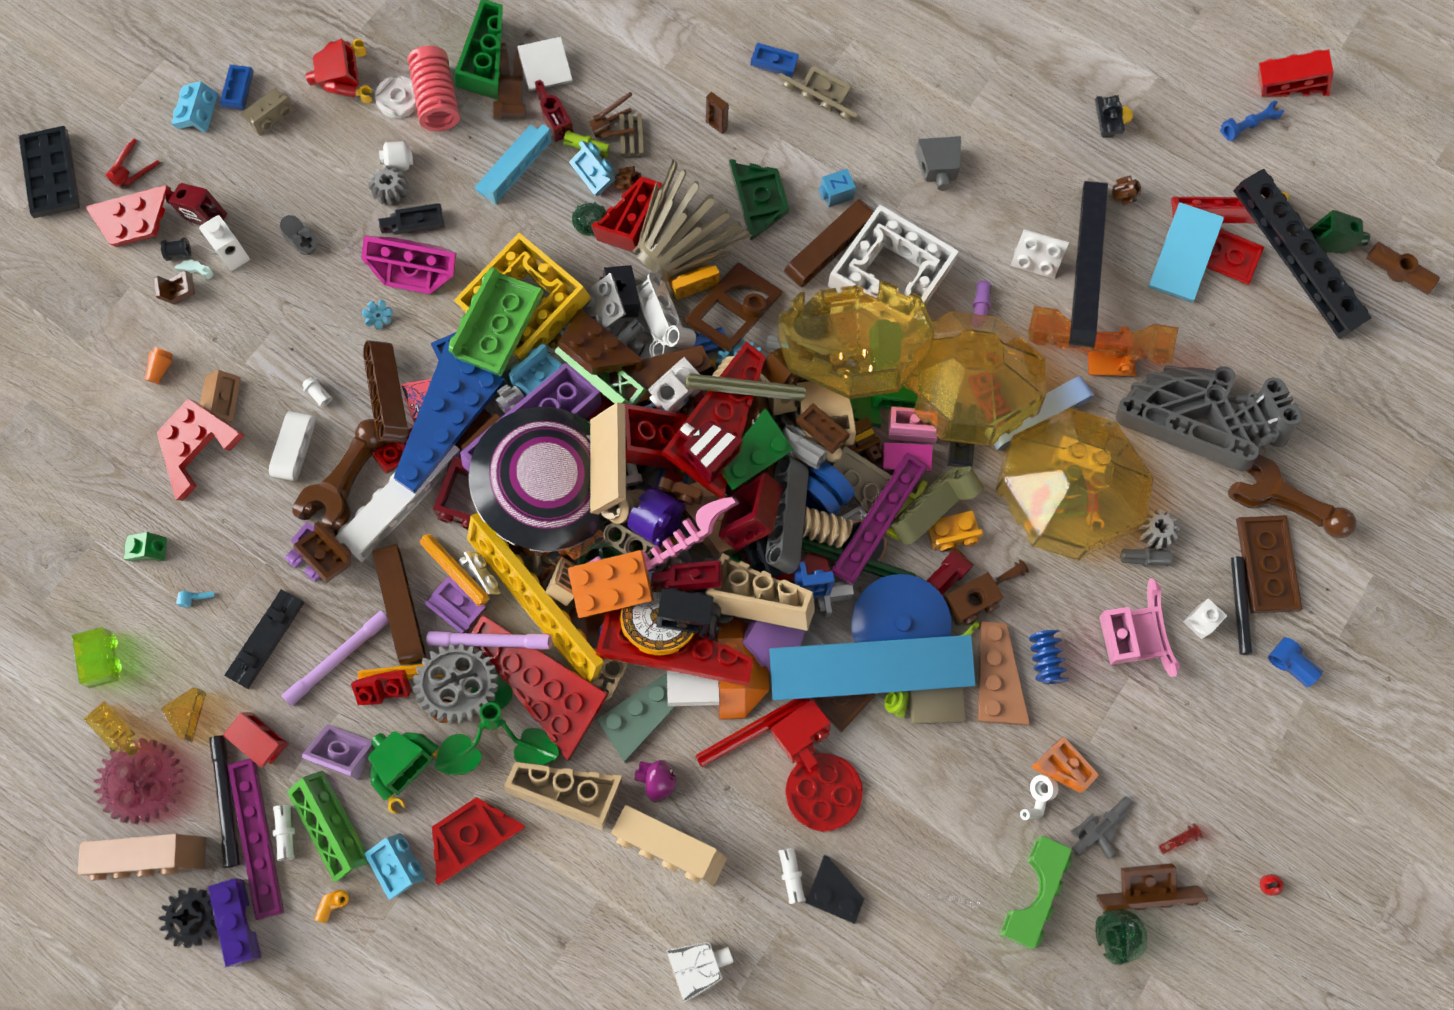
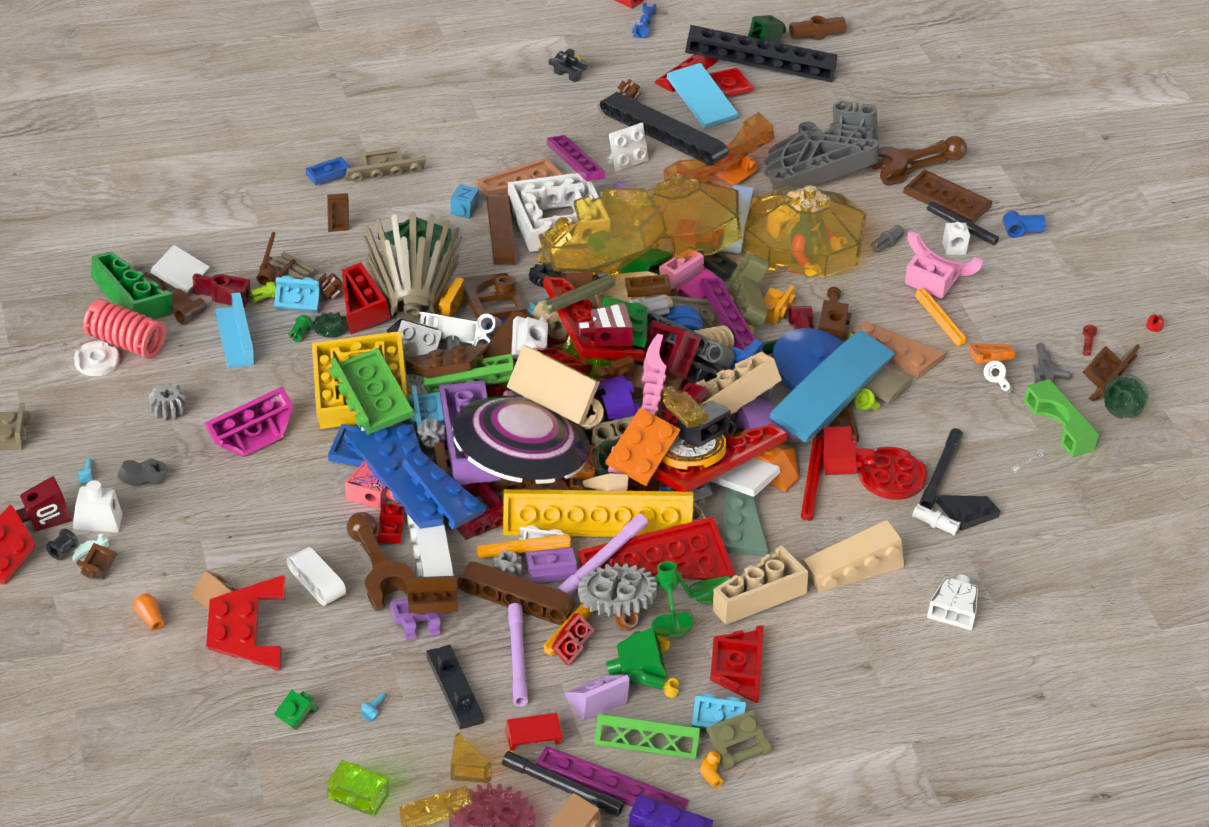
camera: 50 degrees left, 30 degrees down
white pin [273,805,295,861] -> none
white pin [302,376,333,407] -> none
red torso [305,38,372,104] -> none
medium azure plant [362,300,393,330] -> none
reddish brown beam [363,340,408,443] -> none
black hinge [378,203,445,235] -> none
white head [379,141,413,171] -> none
magenta piece [635,760,677,803] -> none
dark grey torso [915,136,961,191] -> none
blue piece [1029,630,1069,684] -> none
light grey gear [1136,508,1181,550] -> none
none -> medium azure hand [77,458,92,484]
none -> green pin [288,315,312,342]
none -> blue wing [402,451,486,530]
none -> nougat wing [477,157,563,197]
none -> light grey gear [493,550,522,575]
none -> magenta tile [547,135,606,181]
none -> clear yellow hinge [663,385,708,428]
none -> olive plate [706,710,771,770]
none -> light orange axle [915,288,967,346]
none -> black piece [919,428,963,509]

